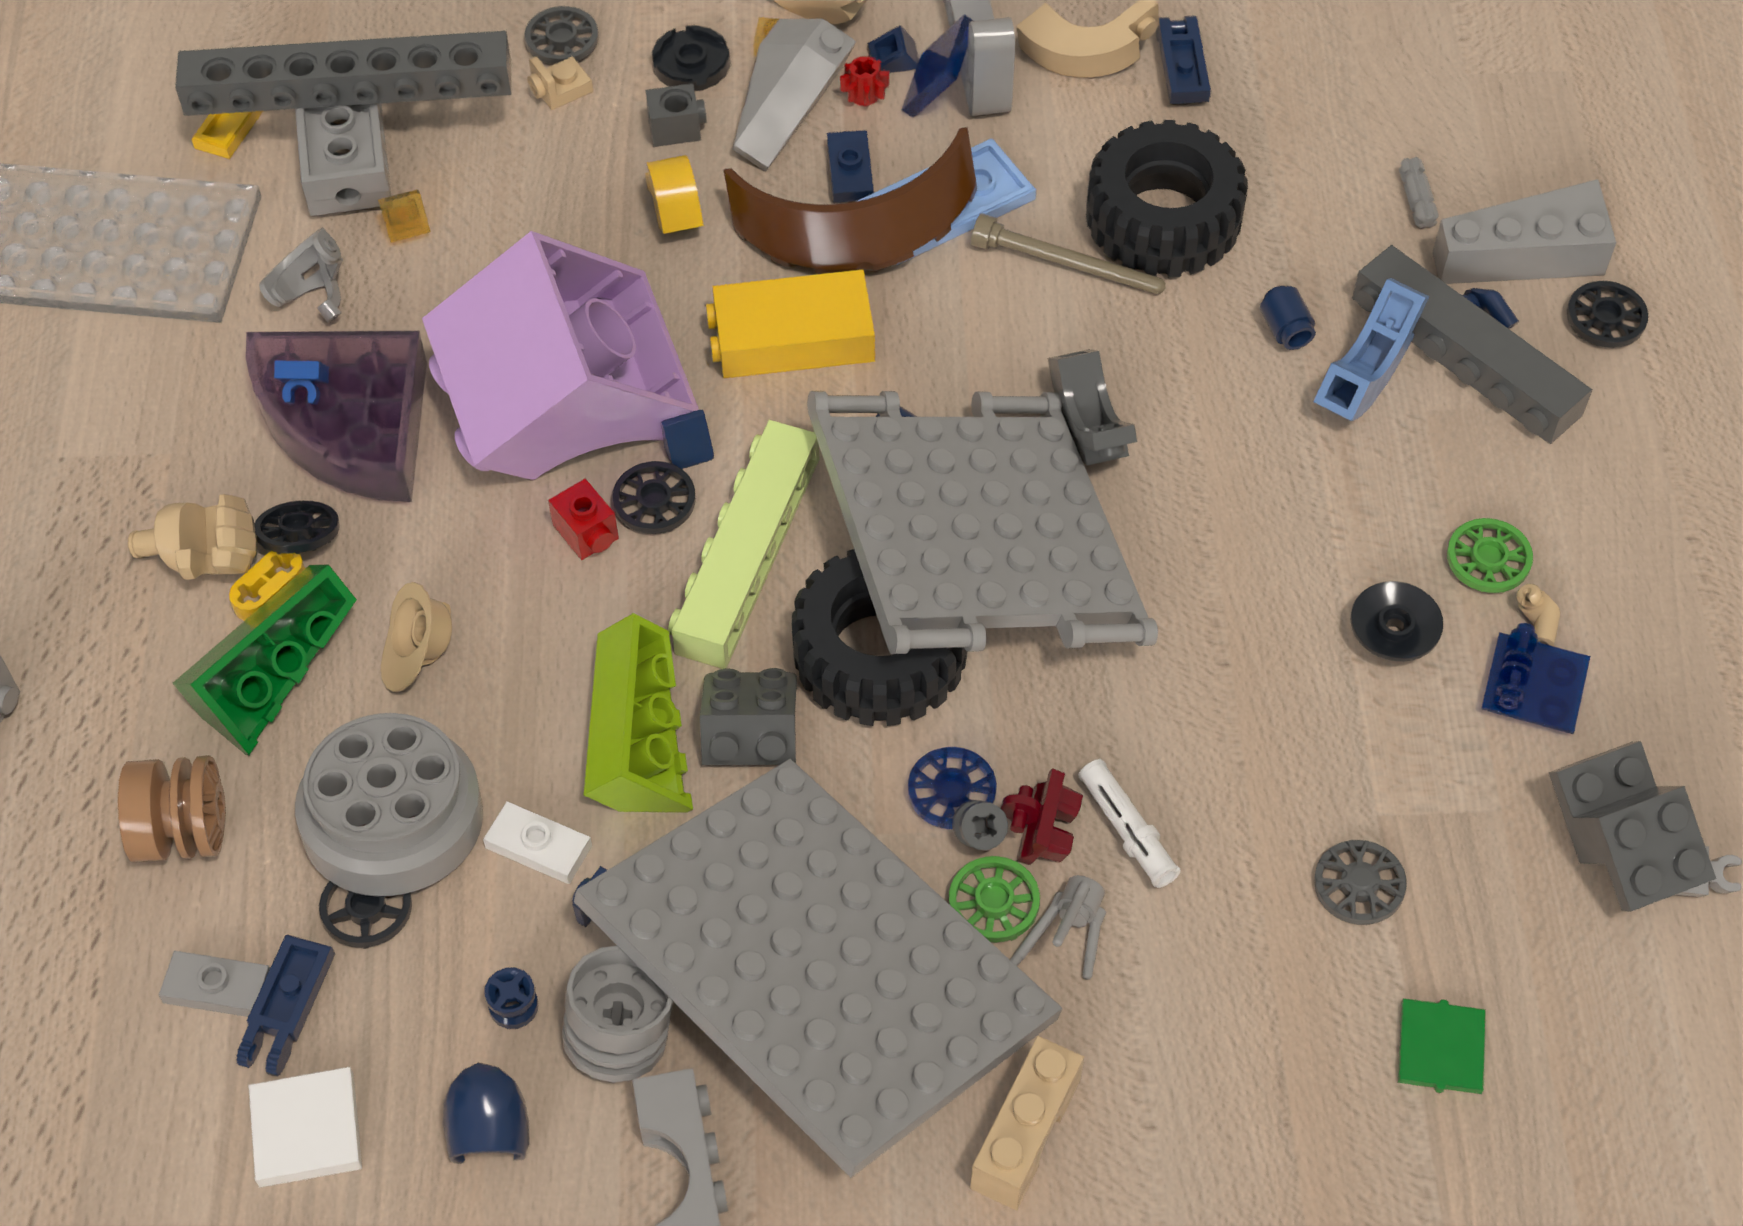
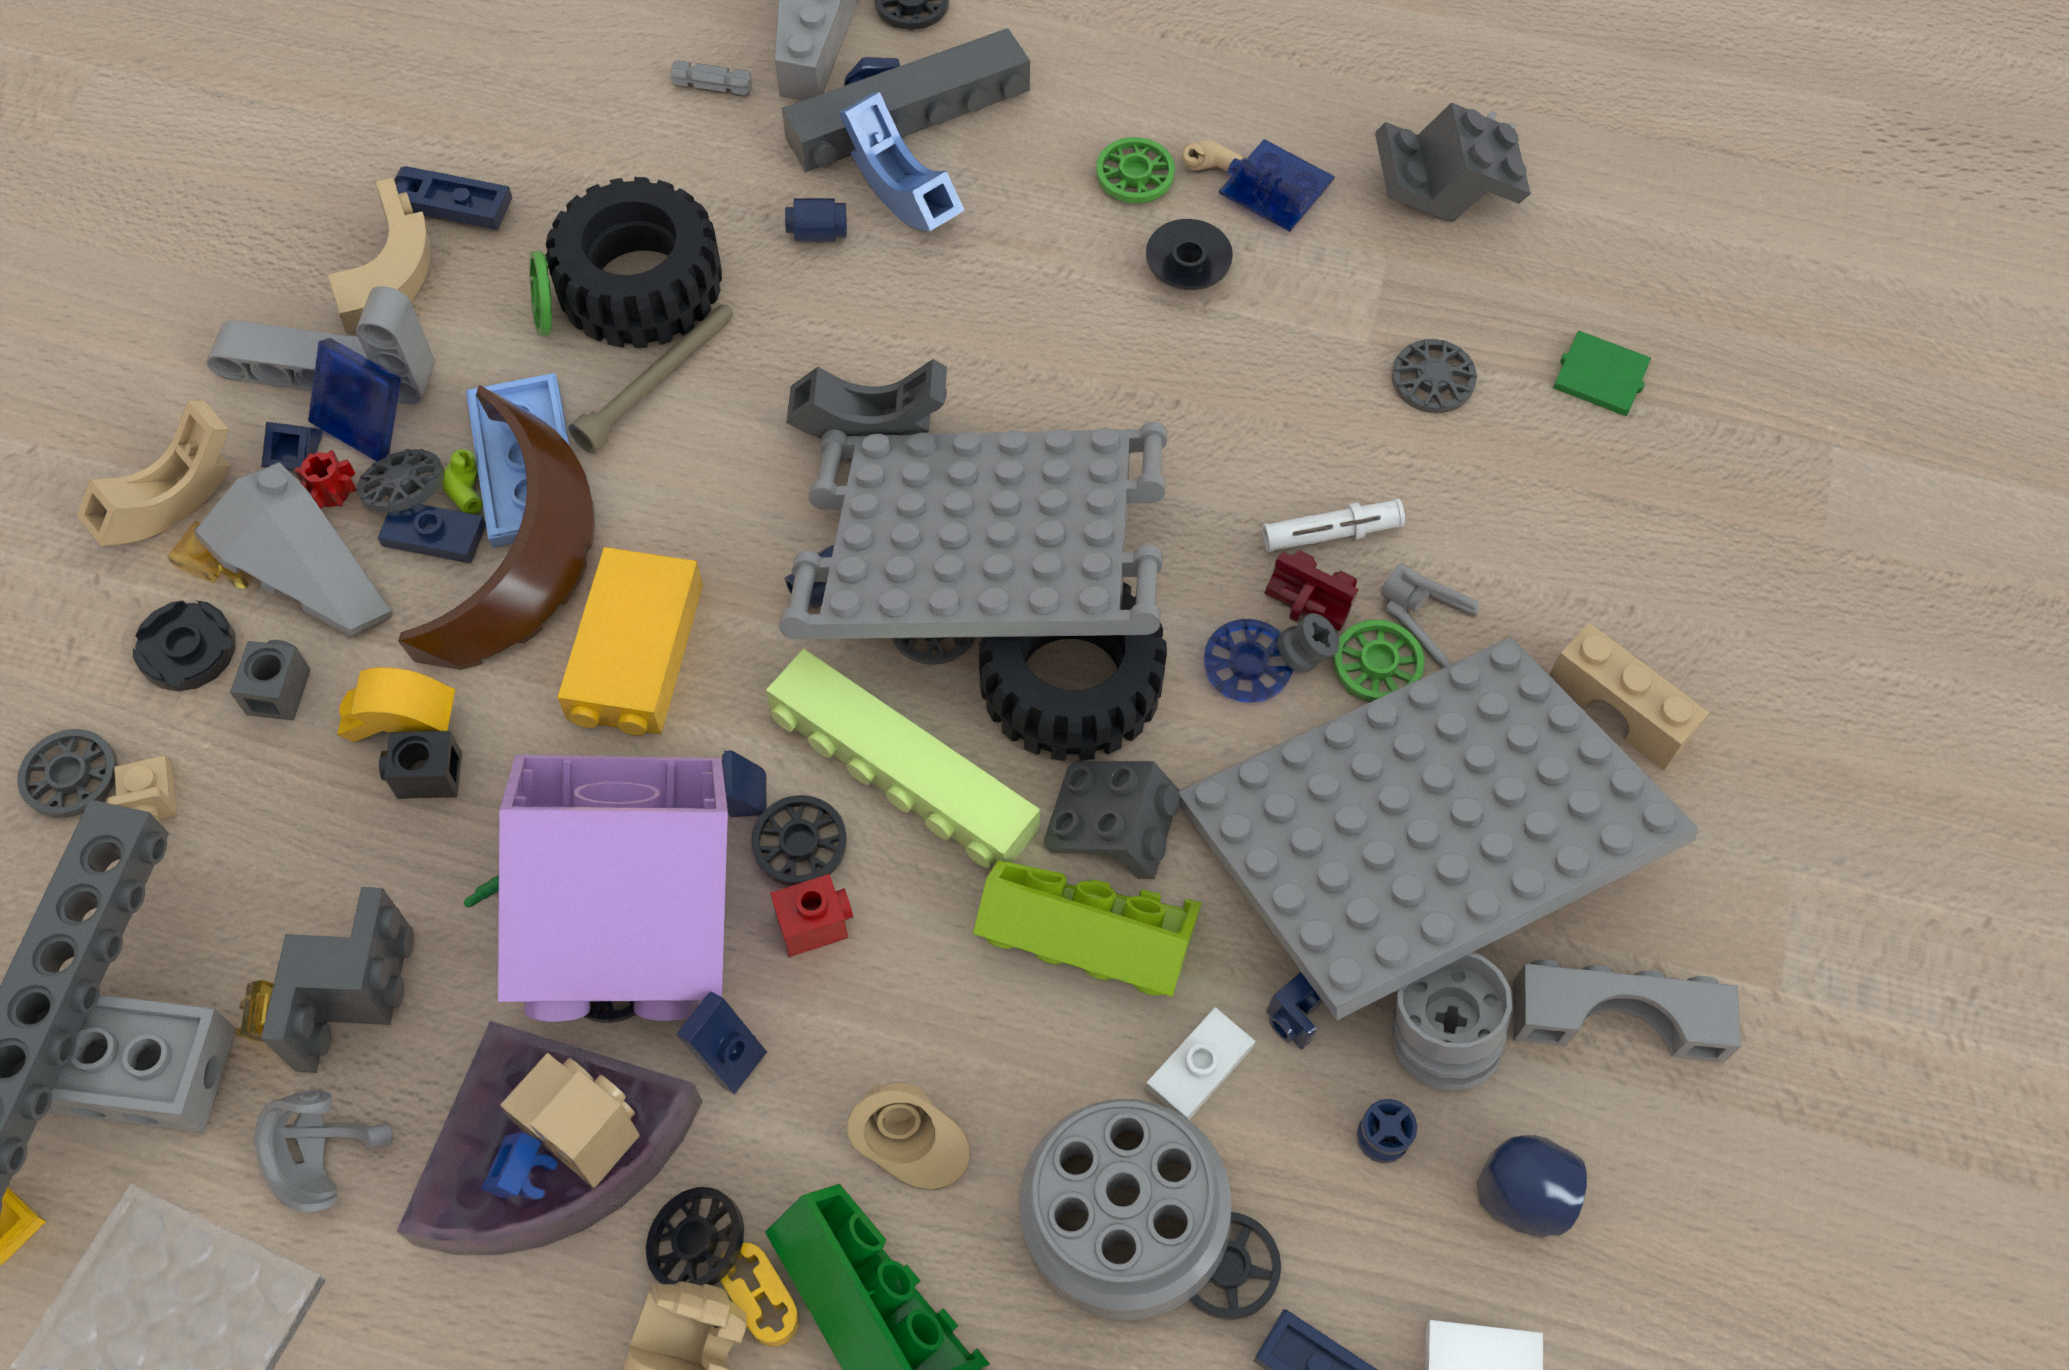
camera: 75 degrees left, 5 degrees up
none -> dark grey bracket [261,887,414,1073]
none -> dark grey wheel [357,449,445,513]
none -> black brick [379,731,462,799]
none -> lime arm [442,449,483,515]
none -> tan brick [500,1053,640,1188]
none -> bright green wheel [529,251,553,336]
none -> dark blue plate [676,991,767,1095]

